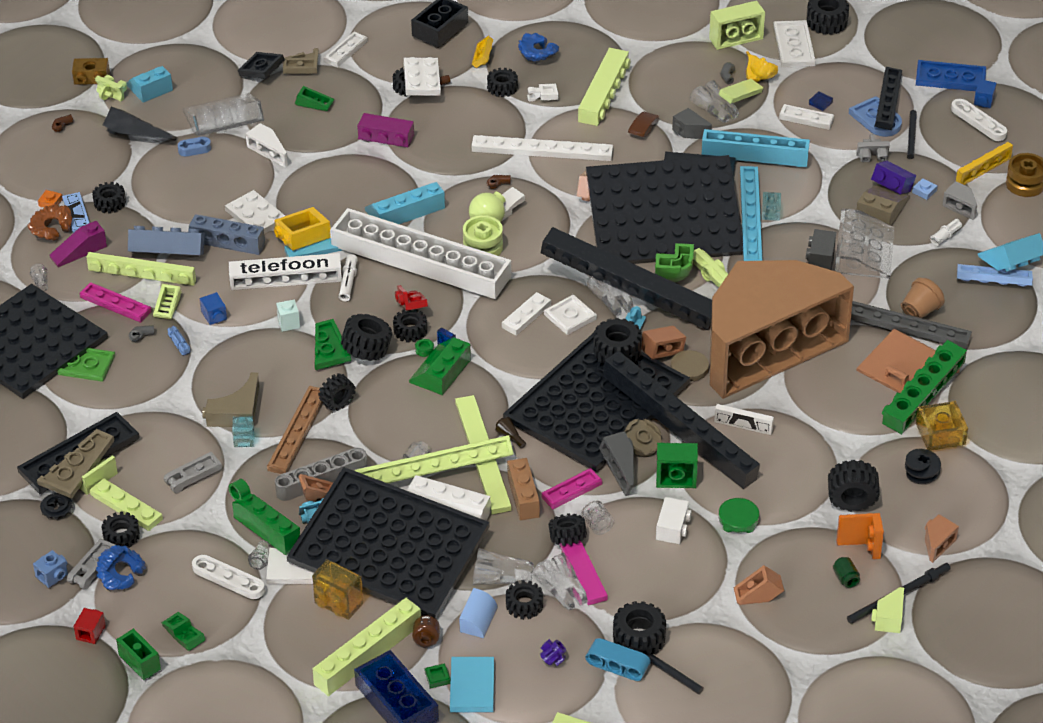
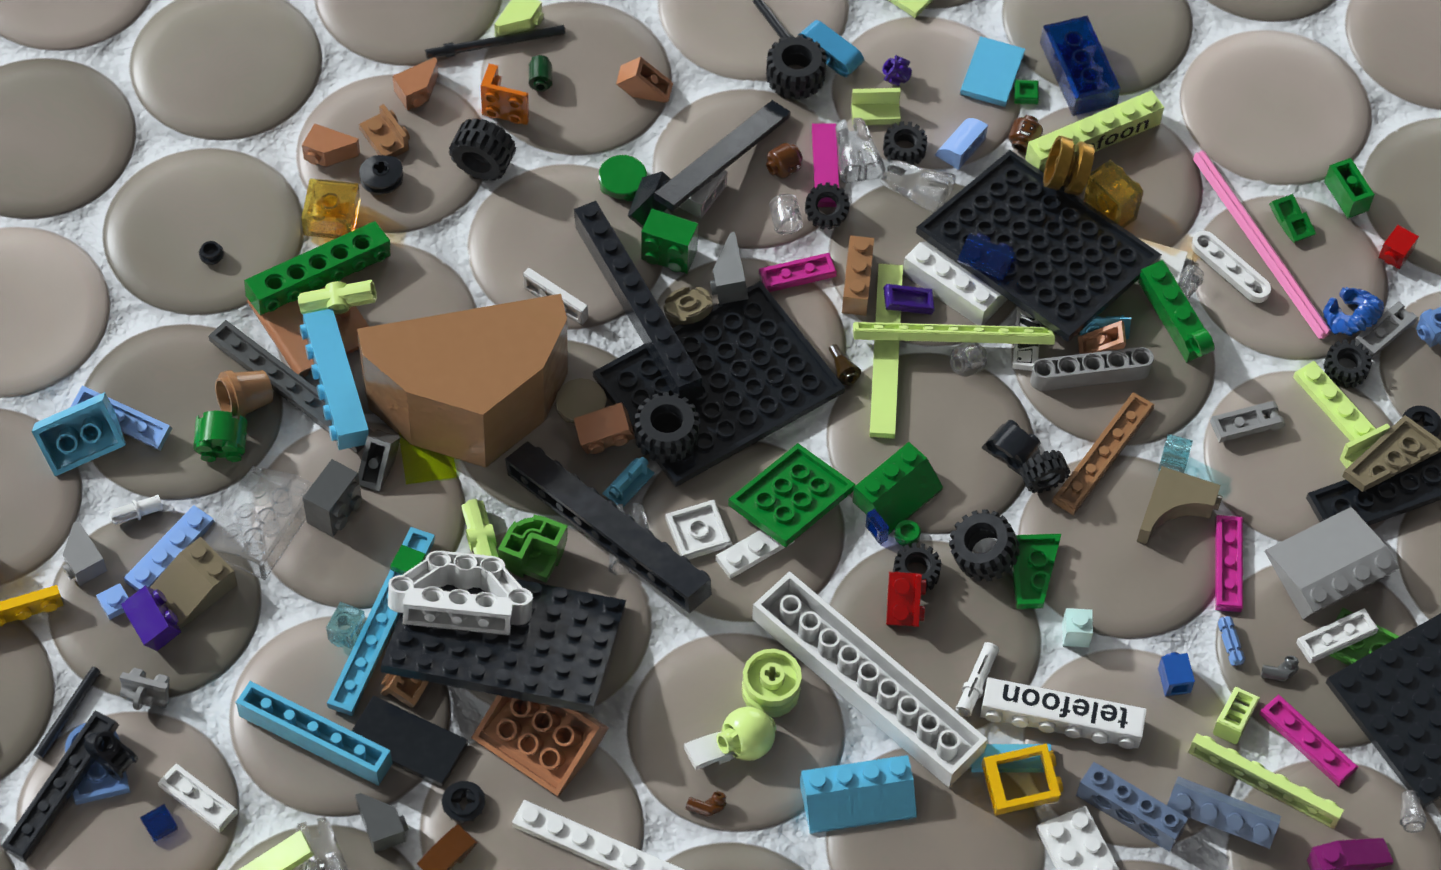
camera: 165 degrees left, 15 degrees up
none -> black piece [84,731,139,781]
none -> light blue plate [124,505,215,591]
none -> green brick [193,411,248,462]
none -> black plate [199,241,224,265]
none -> yellowish green piece [298,280,377,315]
none -> medium azure brick [300,308,369,450]
none -> nougat slope [302,123,360,167]
none -> medium nougat bracket [359,104,410,157]
none -> white brick [388,551,533,635]
none -> green tile [390,545,426,575]
none -> black gear [442,781,486,823]
none -> black slope [628,171,671,229]
none -> tile [653,100,791,211]
none -> green plate [728,443,855,548]
none -> reddish brown head [766,143,803,179]
none -> yellowish green panel [851,88,901,126]
none -> dark purple tile [883,284,935,315]
none -> clear blue bracket [957,233,1017,281]
none -> black cylinder [982,420,1041,475]
none -> pearl gold wheel [1043,136,1094,196]
none -> bright pink axle [1193,151,1331,339]
none -> dark pink tile [1215,515,1243,612]
none -> light grey slope [1264,507,1399,619]
none -> white tile [1296,608,1378,664]

